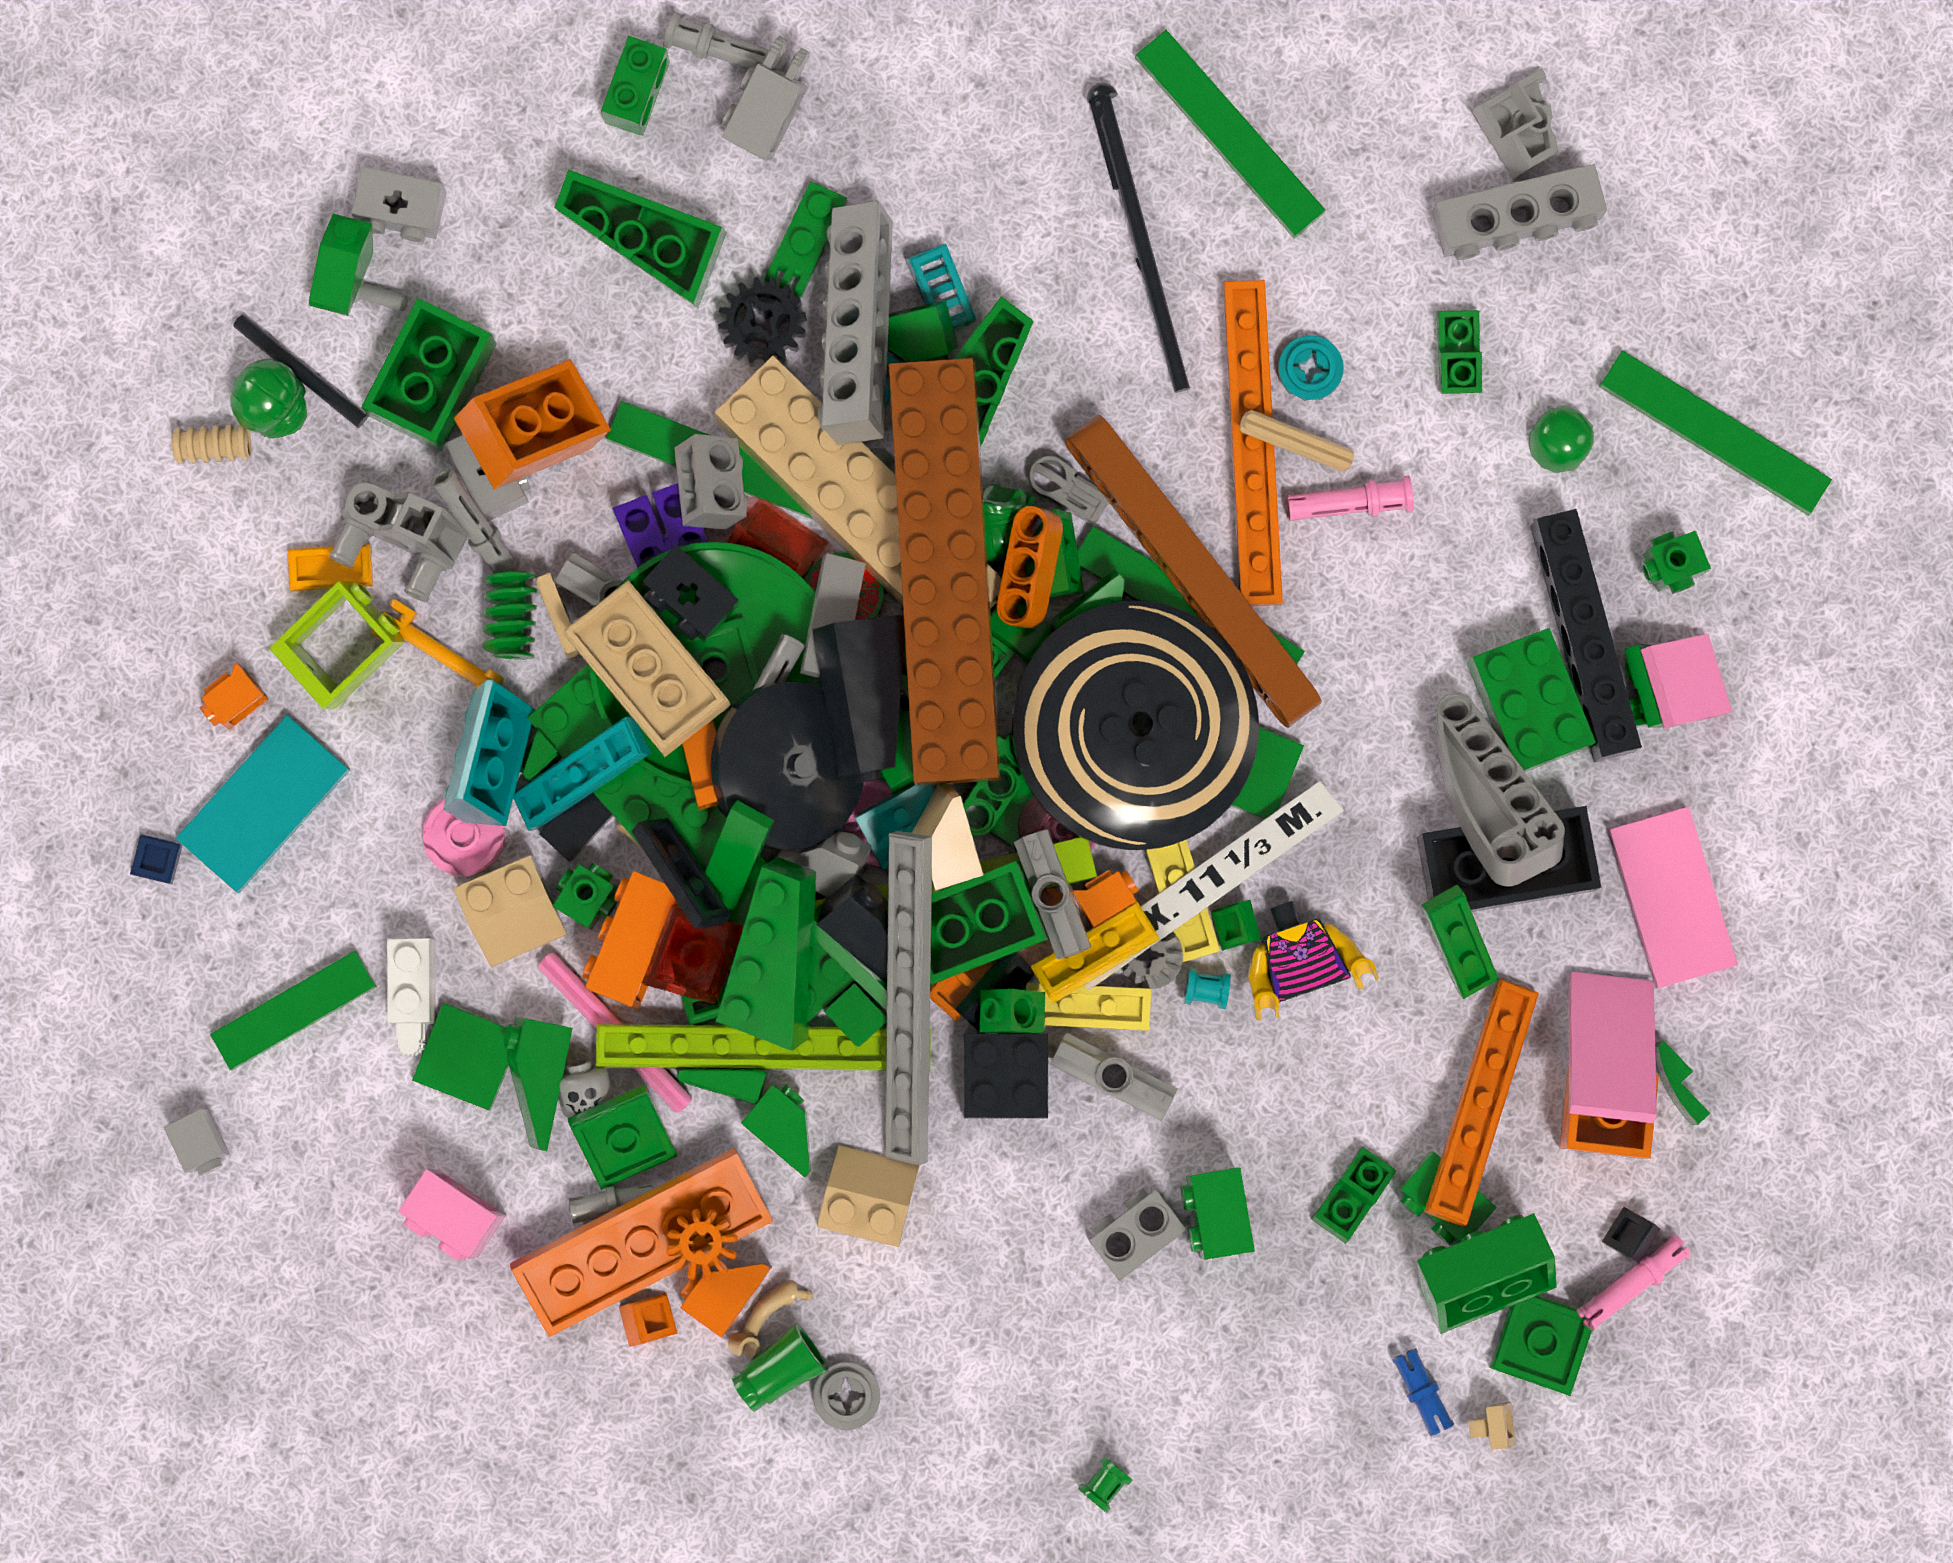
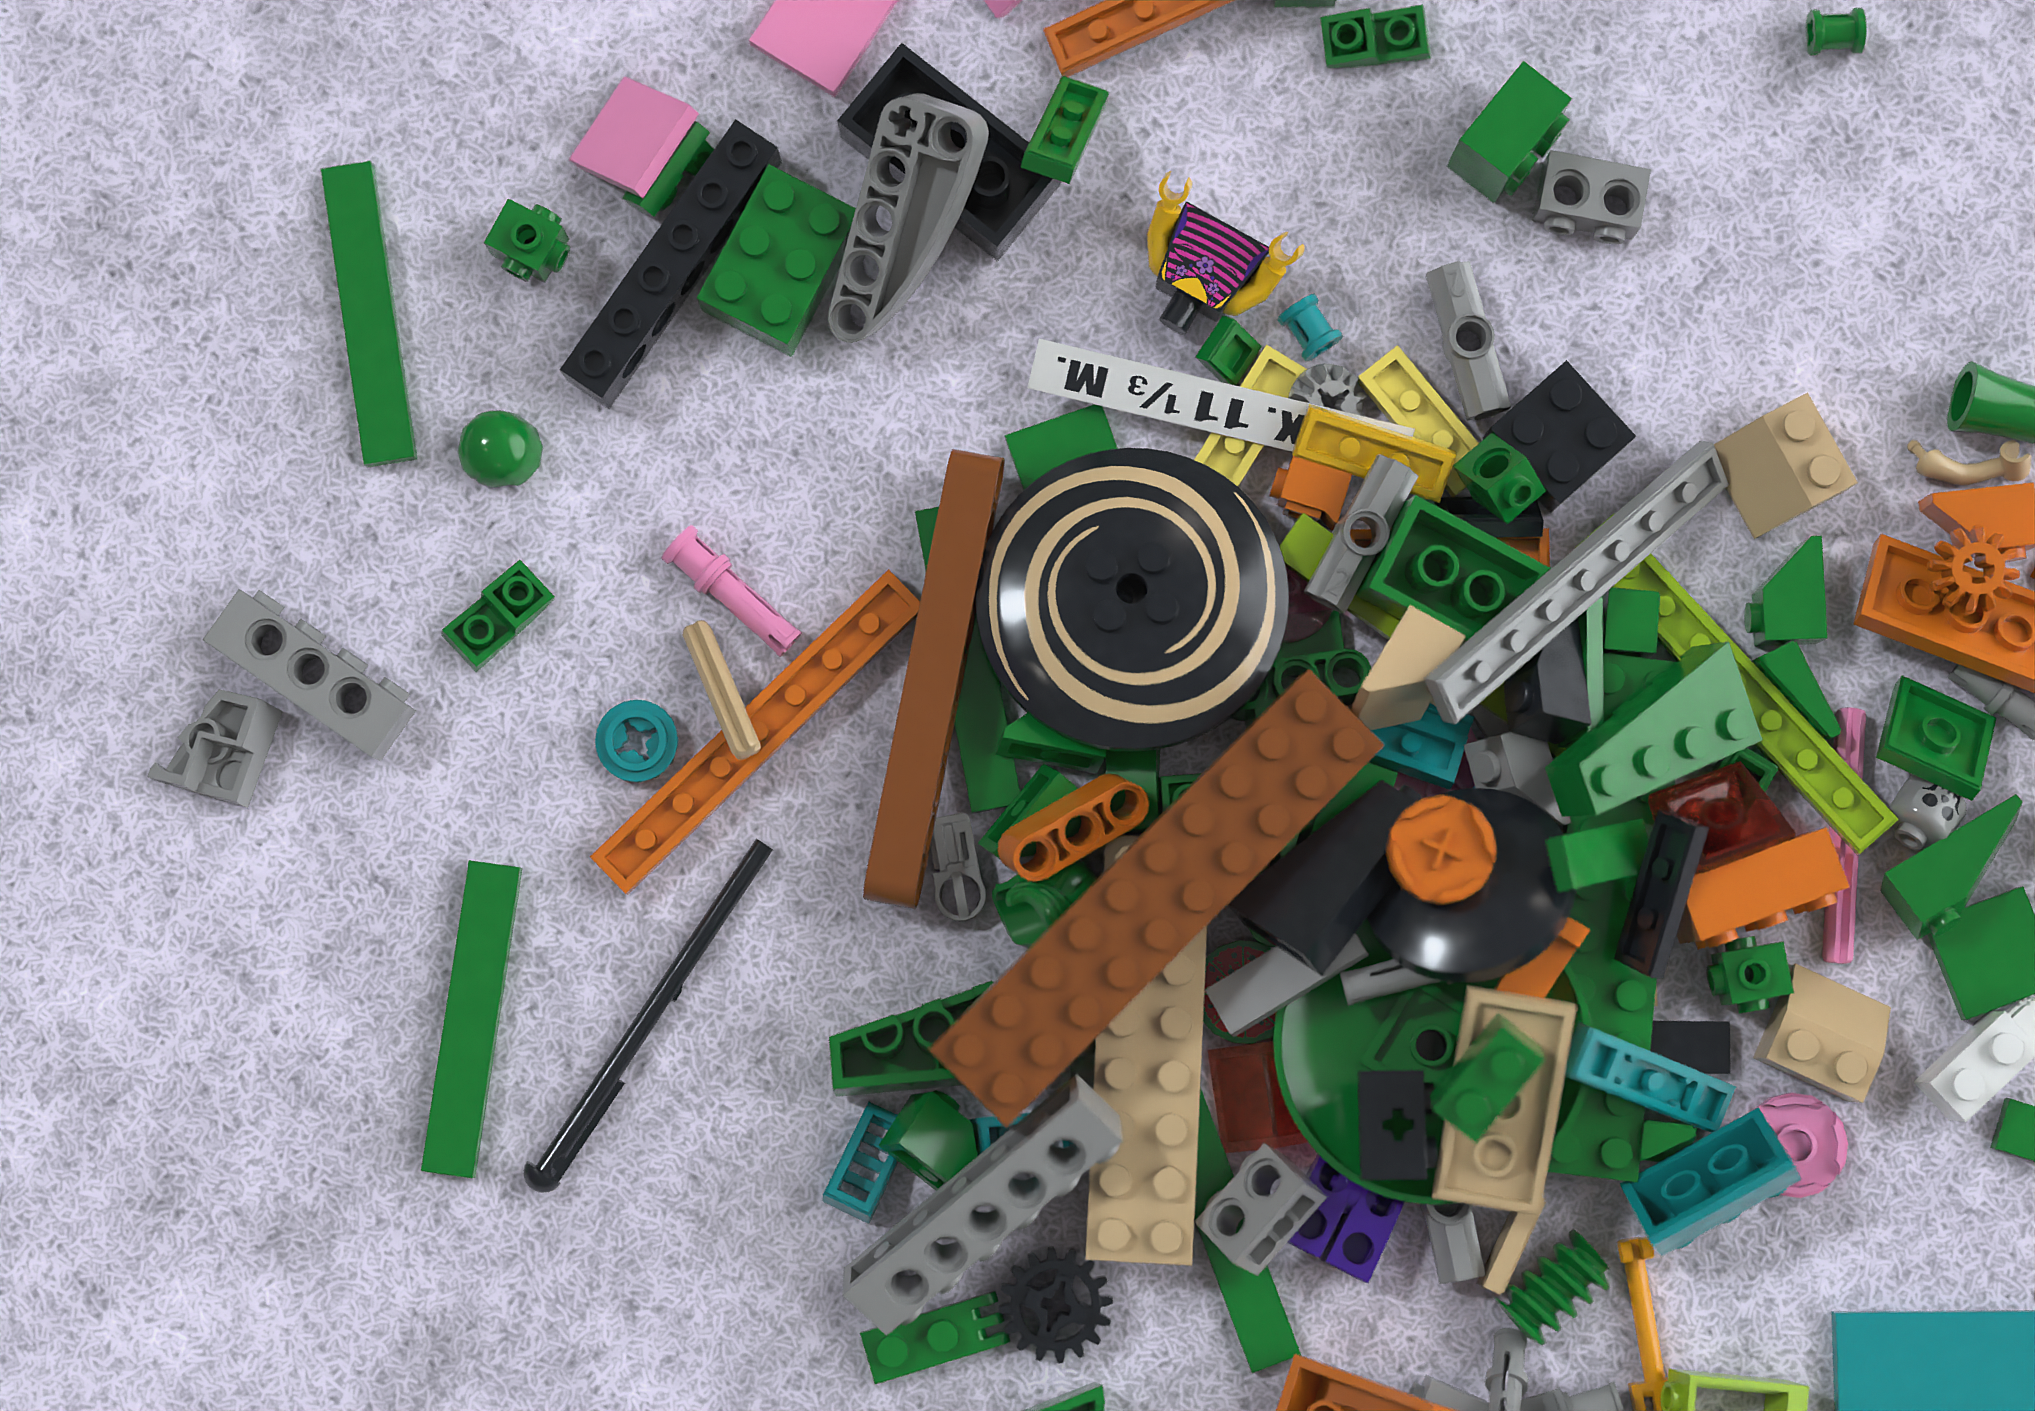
camera: 130 degrees left, 0 degrees up
light grey gear [813,1362,880,1430] -> none
none -> orange tile [1386,795,1497,905]
none -> green brick [1430,1012,1546,1144]

